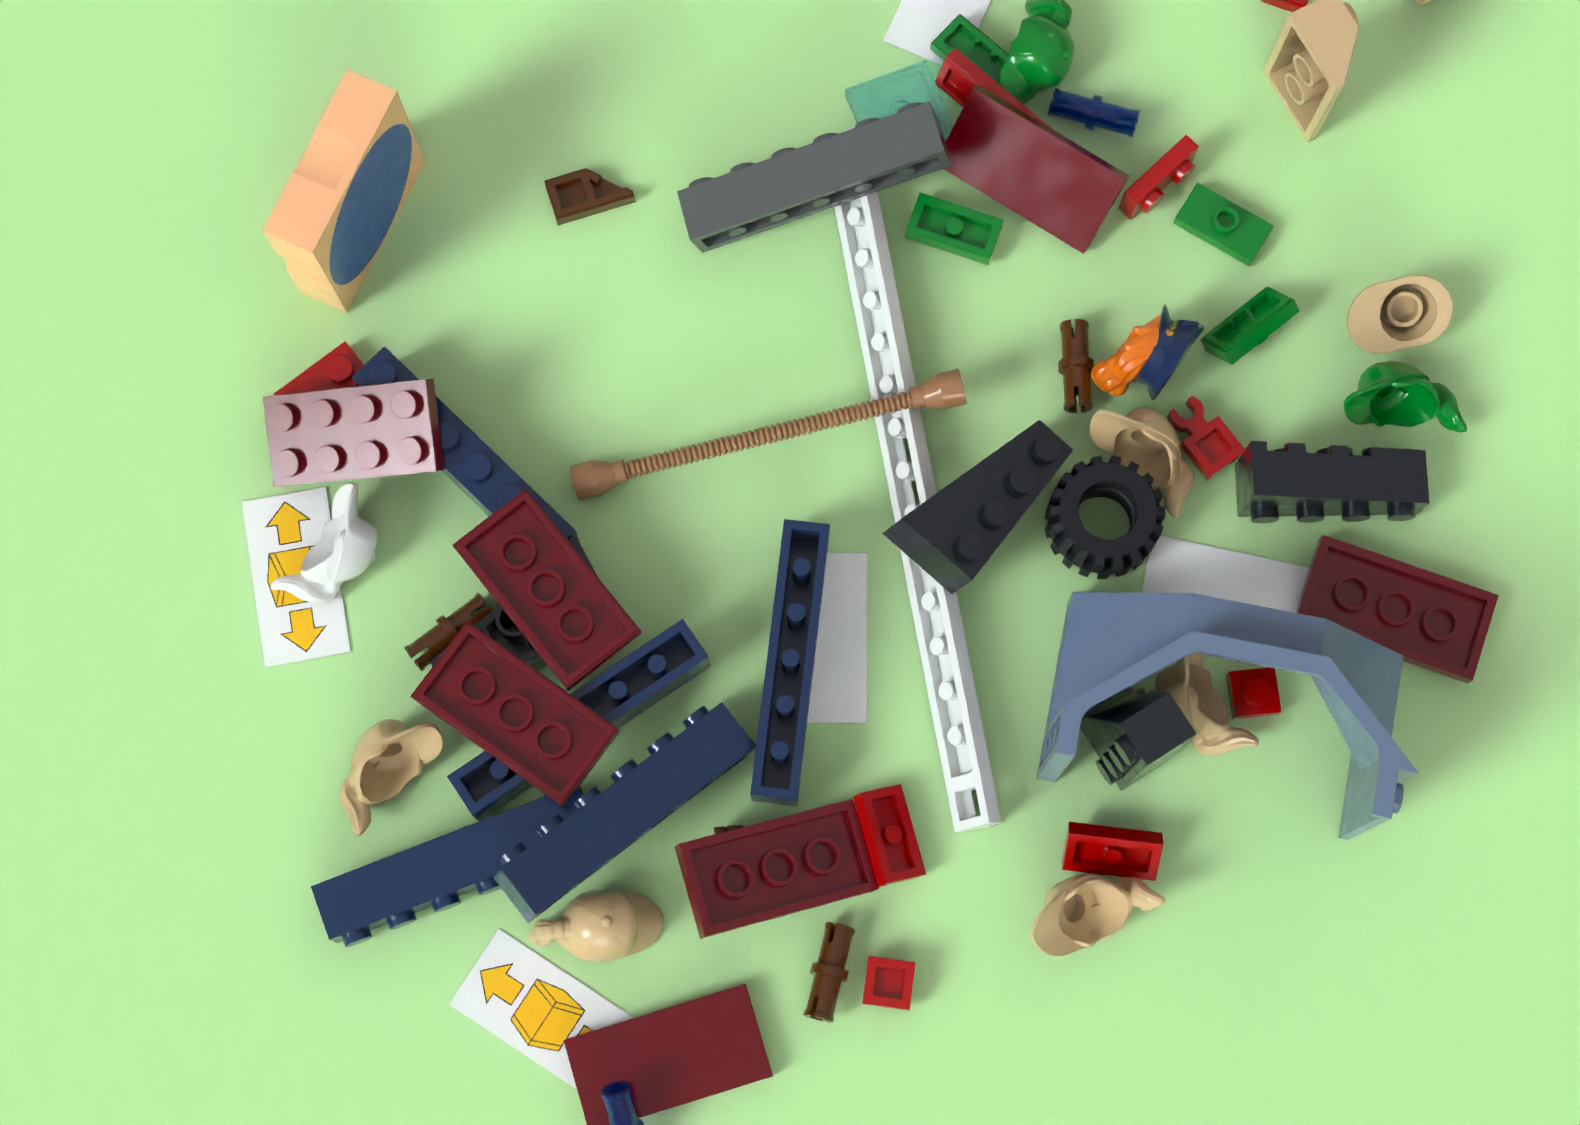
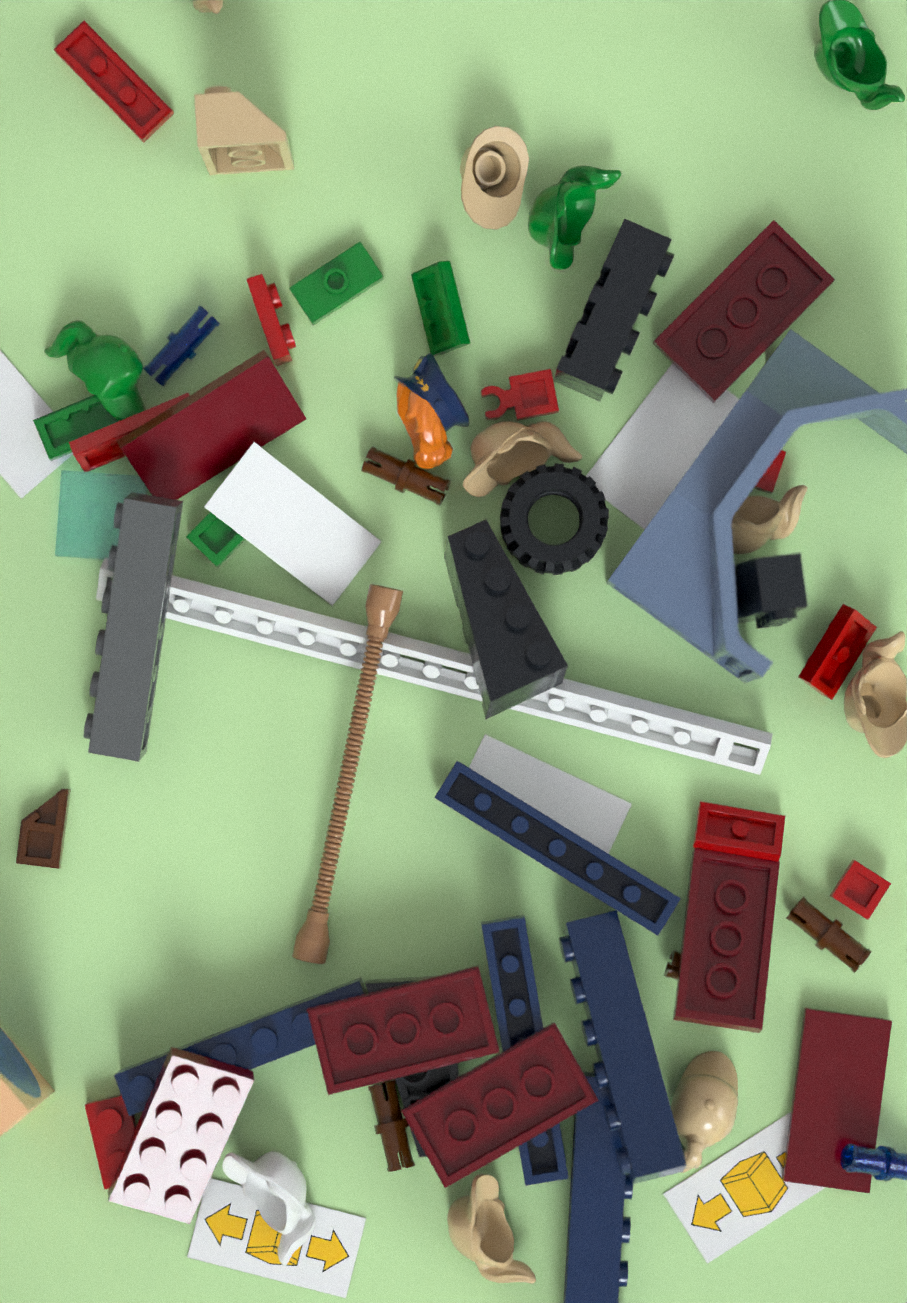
camera: 60 degrees left, 10 degrees up
none -> white sticker [204,442,382,606]

